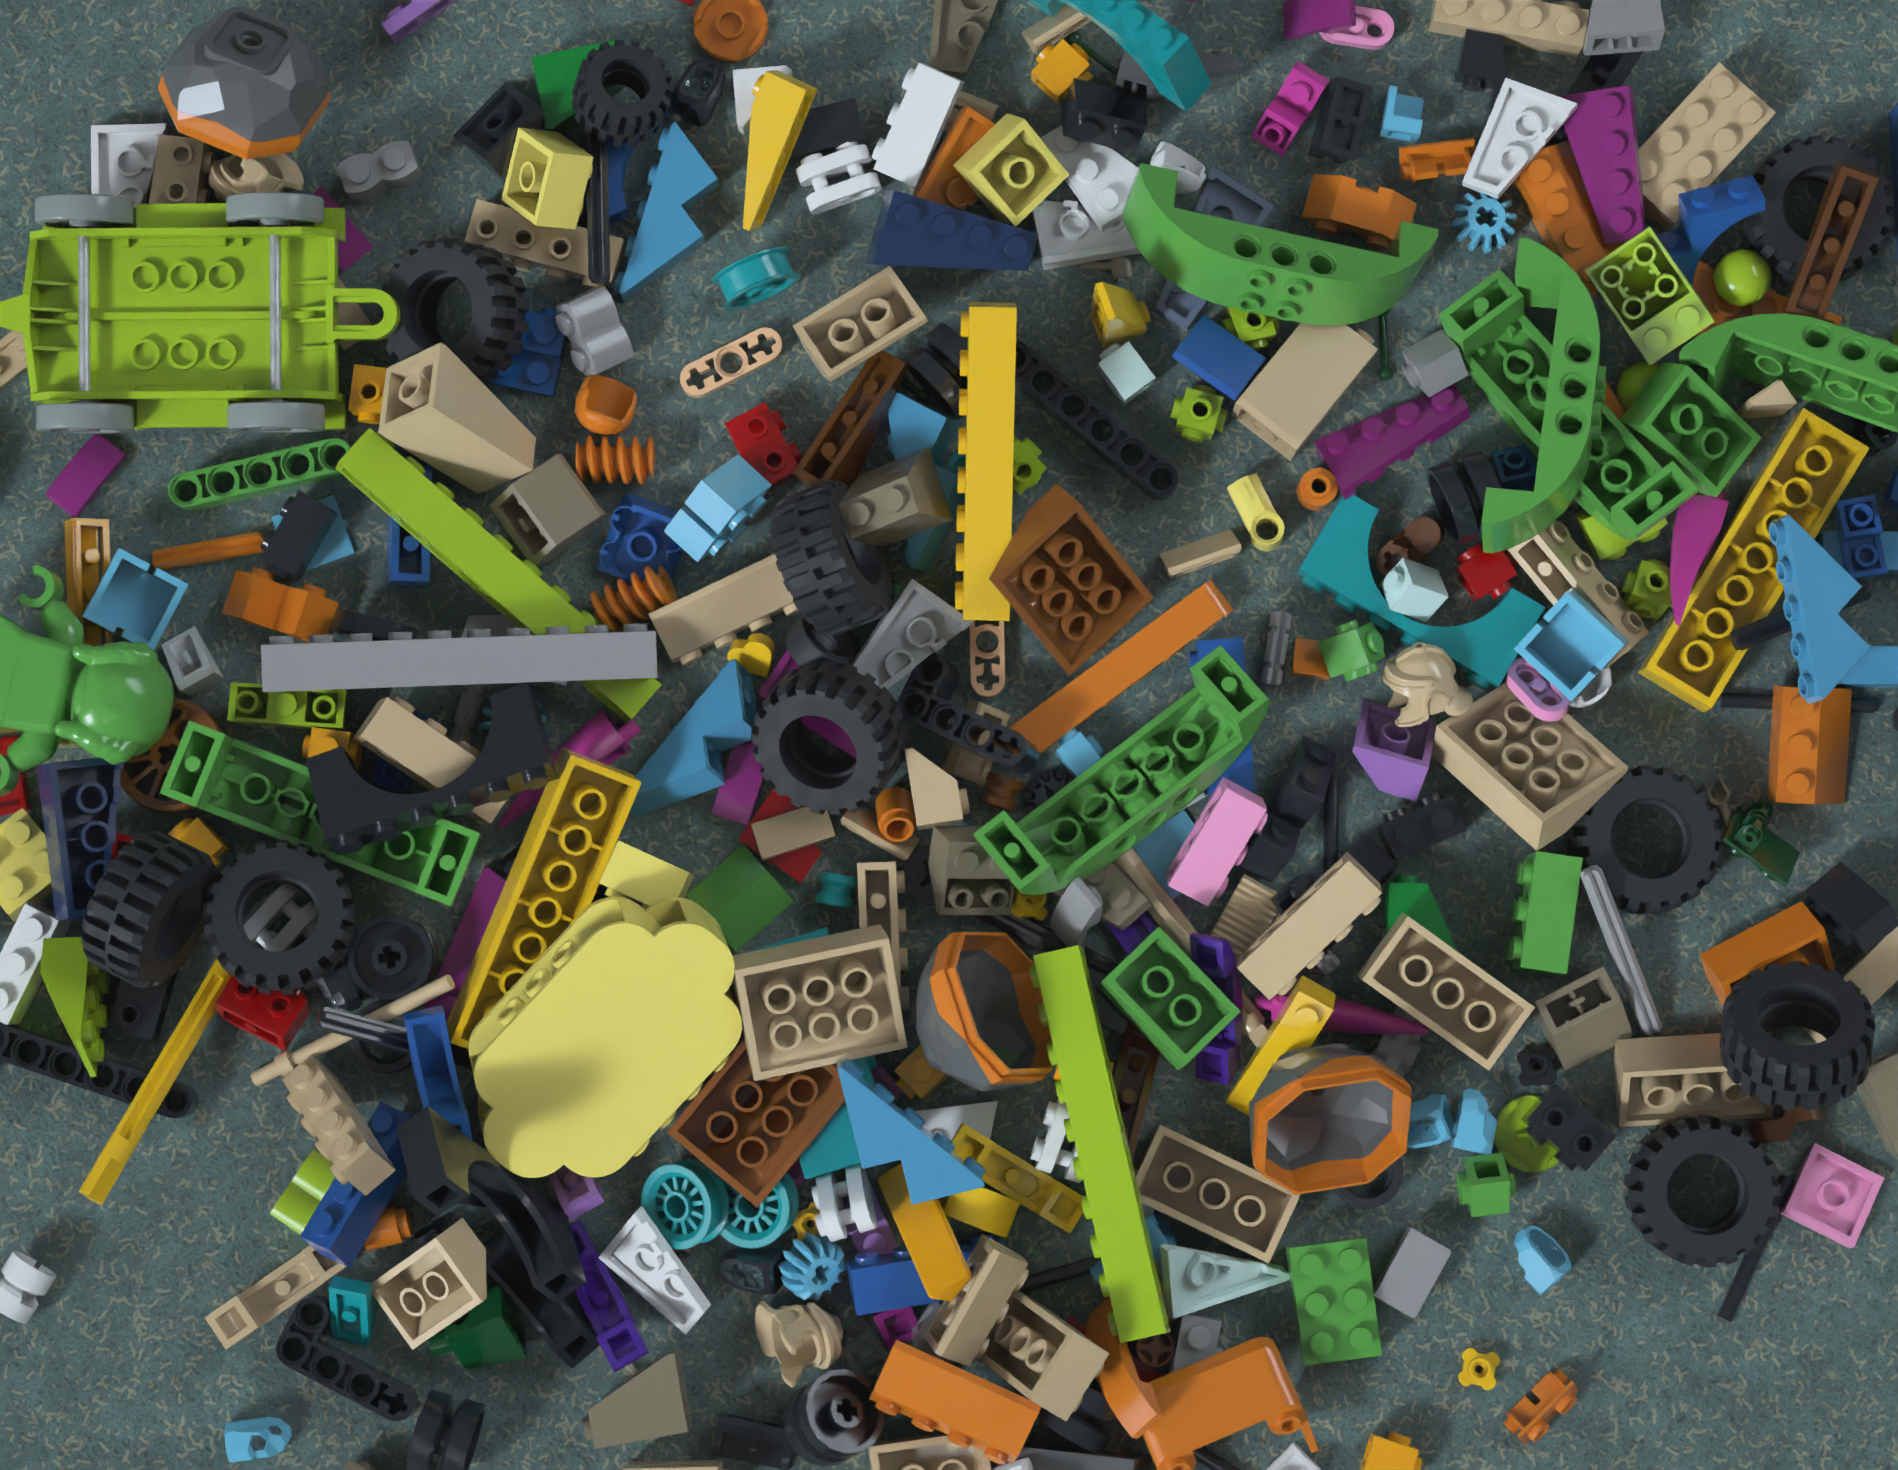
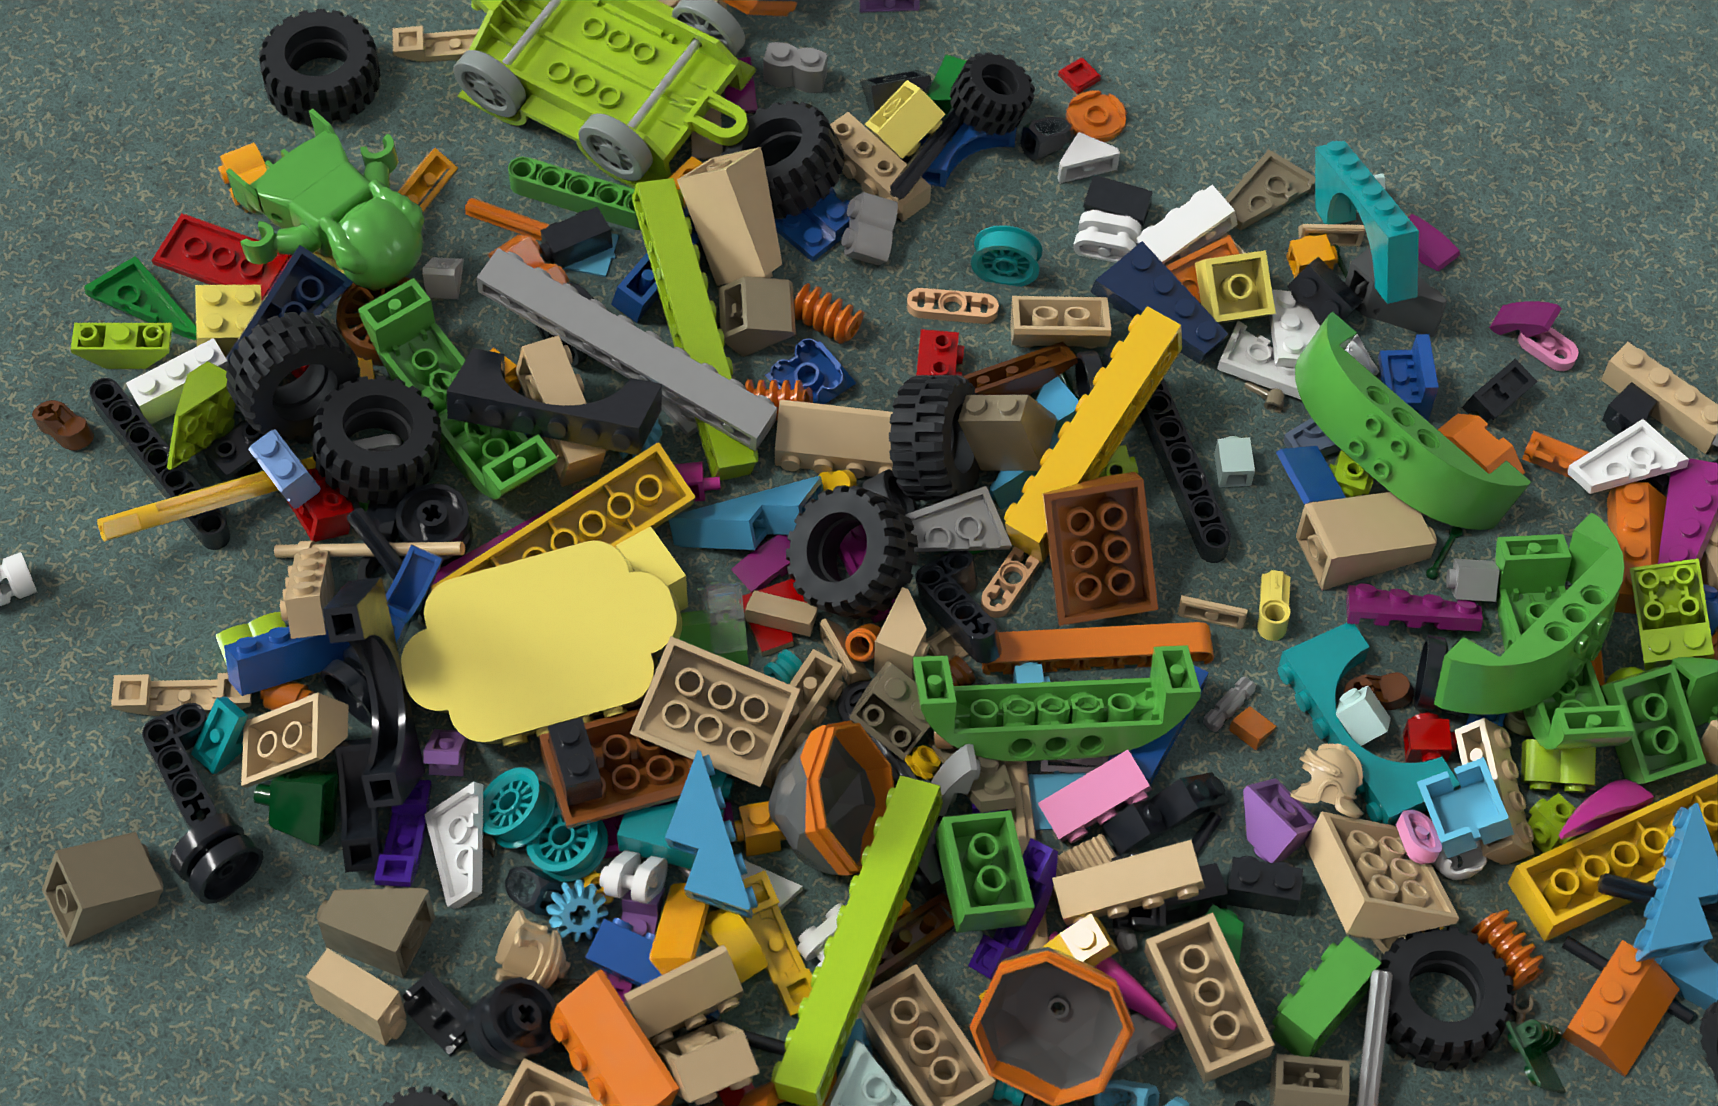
camera: 30 degrees right, 25 degrees down
magenta slope [46,434,126,518] -> none
medium azure piece [81,548,189,651] -> none
medium azure rock [224,1417,292,1463] -> none
lime slope [227,682,347,729] -> none
orange hair [574,375,637,435] -> none
dark azure slope [613,122,720,301] -> none
medium azure piece [664,454,772,562] -> none
yellow slope [743,70,818,231] -> none
yellow slope [1090,281,1151,349] -> none
lime brick [1170,385,1228,443] -> none
dark pink slope [1251,61,1330,157] -> none
orange brick [1296,468,1338,511] -> none
bright green brick [1318,619,1386,681] -> none
medium azure panel [1379,85,1424,143] -> none
medium azure gear [1451,191,1517,254] -> none
none -> medium blue brick [248,429,321,509]
none -> black brick [548,717,602,806]
none -> clear bracket [697,582,748,654]
none -> blue bracket [1378,334,1439,421]
none -> orange piece [1471,909,1544,991]

